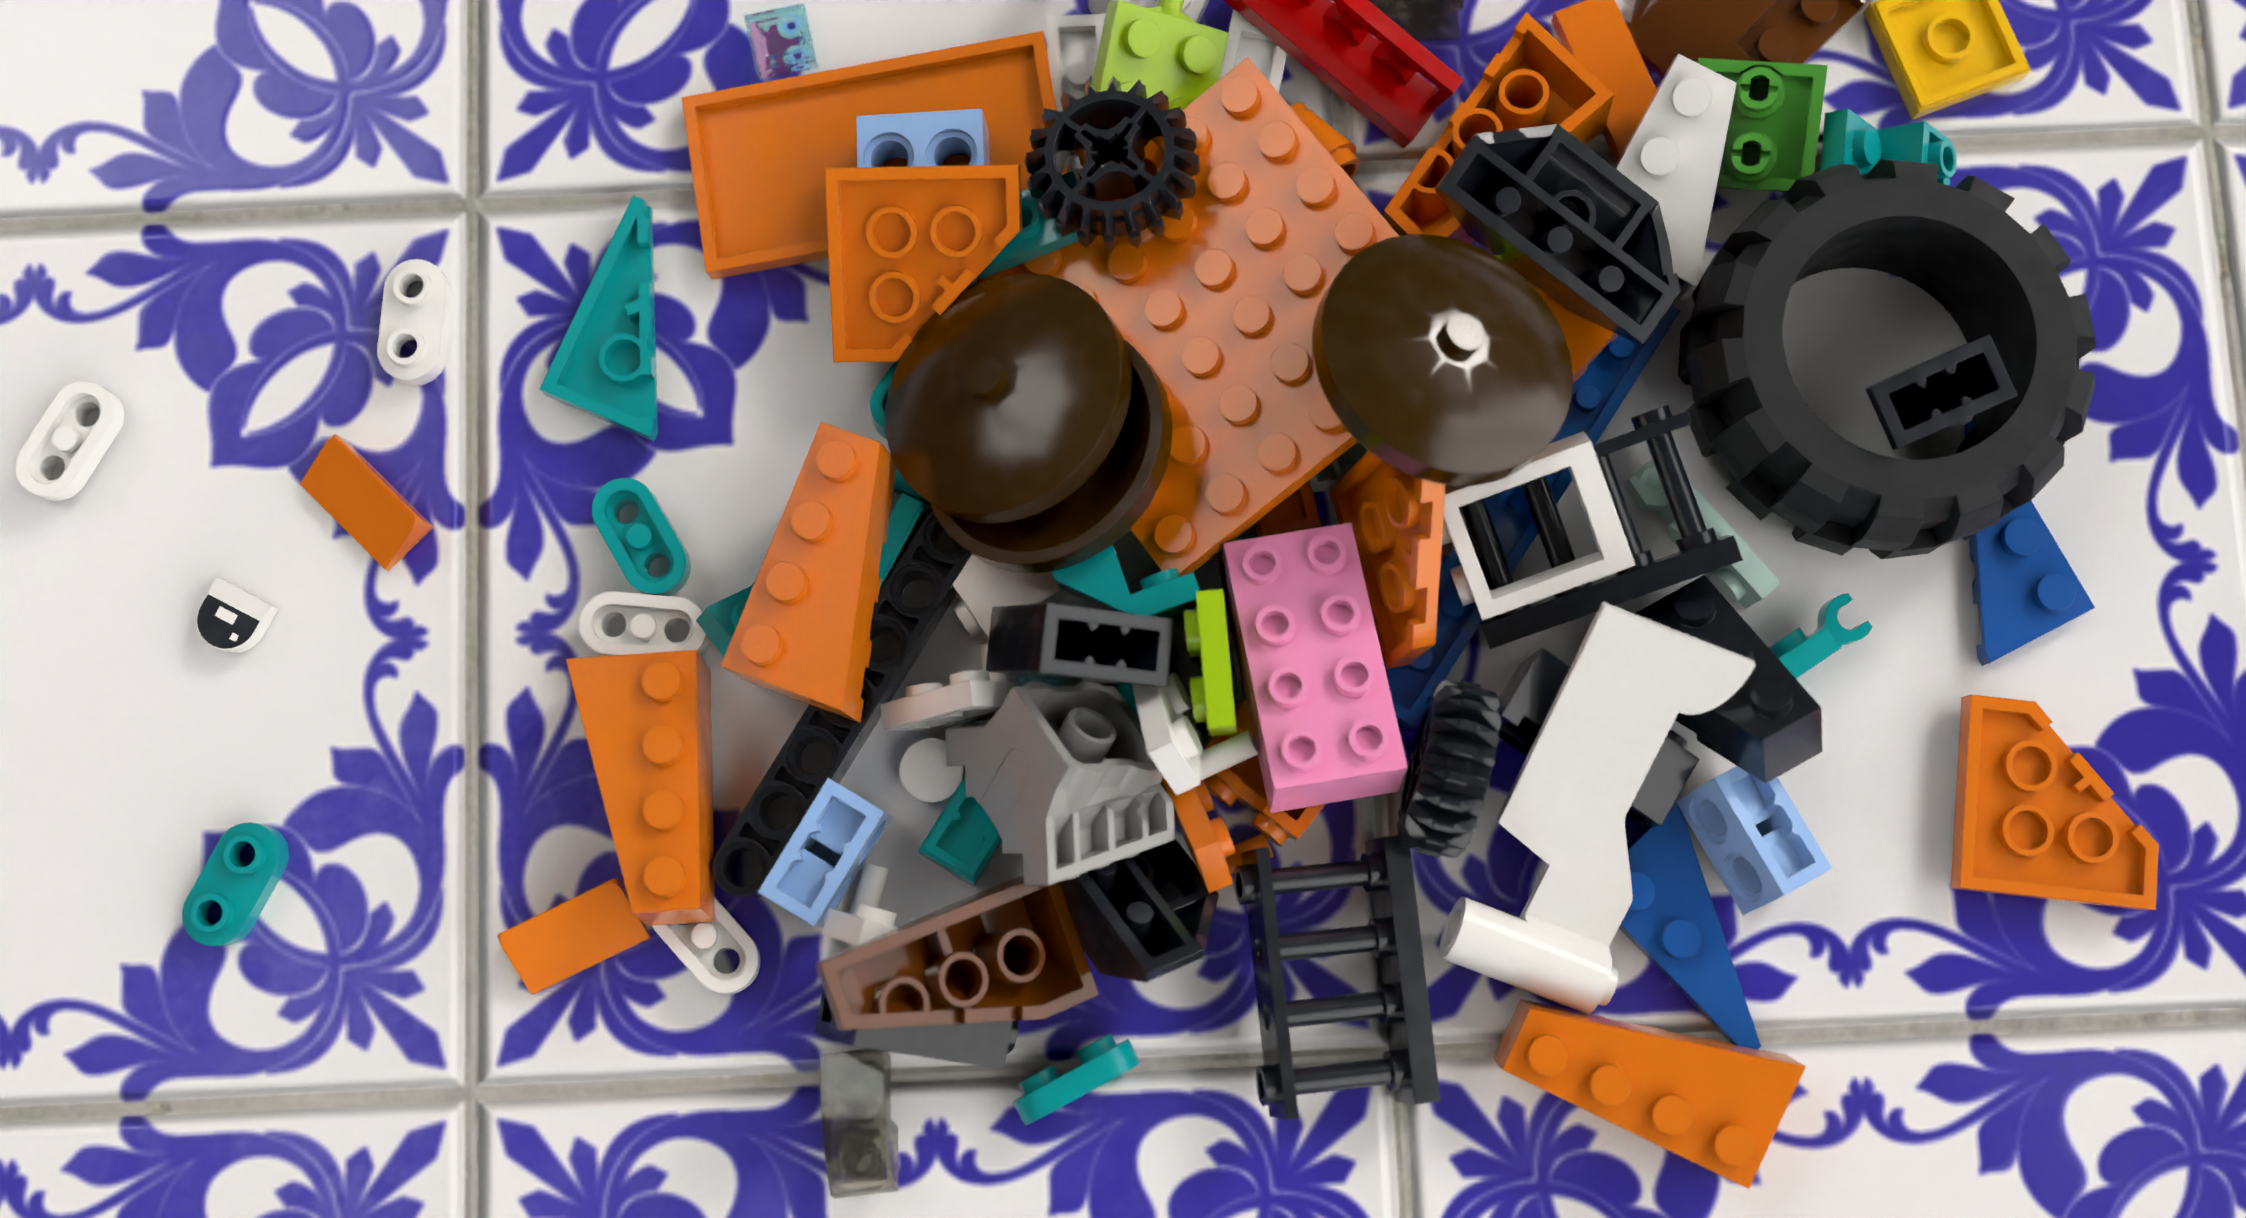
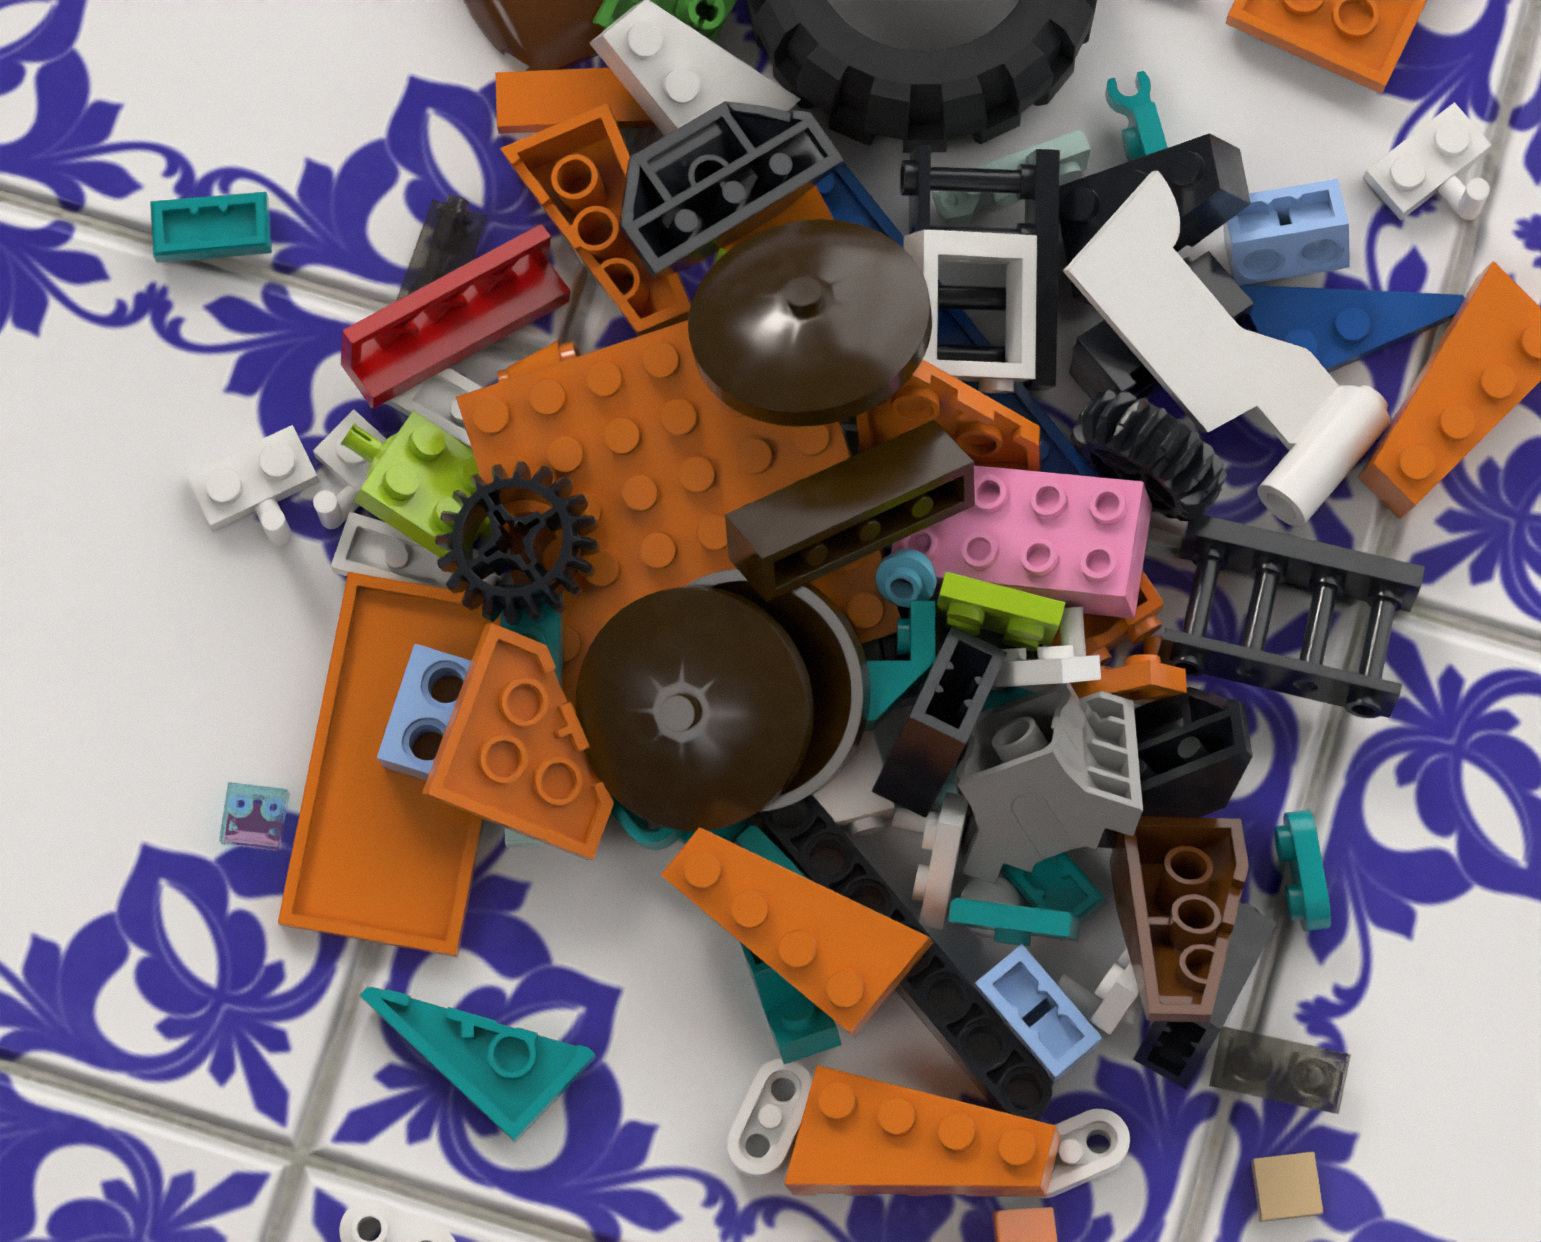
camera: 70 degrees left, 5 degrees down
teal plate [592,478,691,596] -> none
none -> dark brown brick [725,420,975,602]
none -> medium azure plate [875,549,937,608]
none -> teal plate [948,898,1081,946]
none -> tan tile [1251,1152,1323,1222]
none -> white plate [1363,102,1492,221]

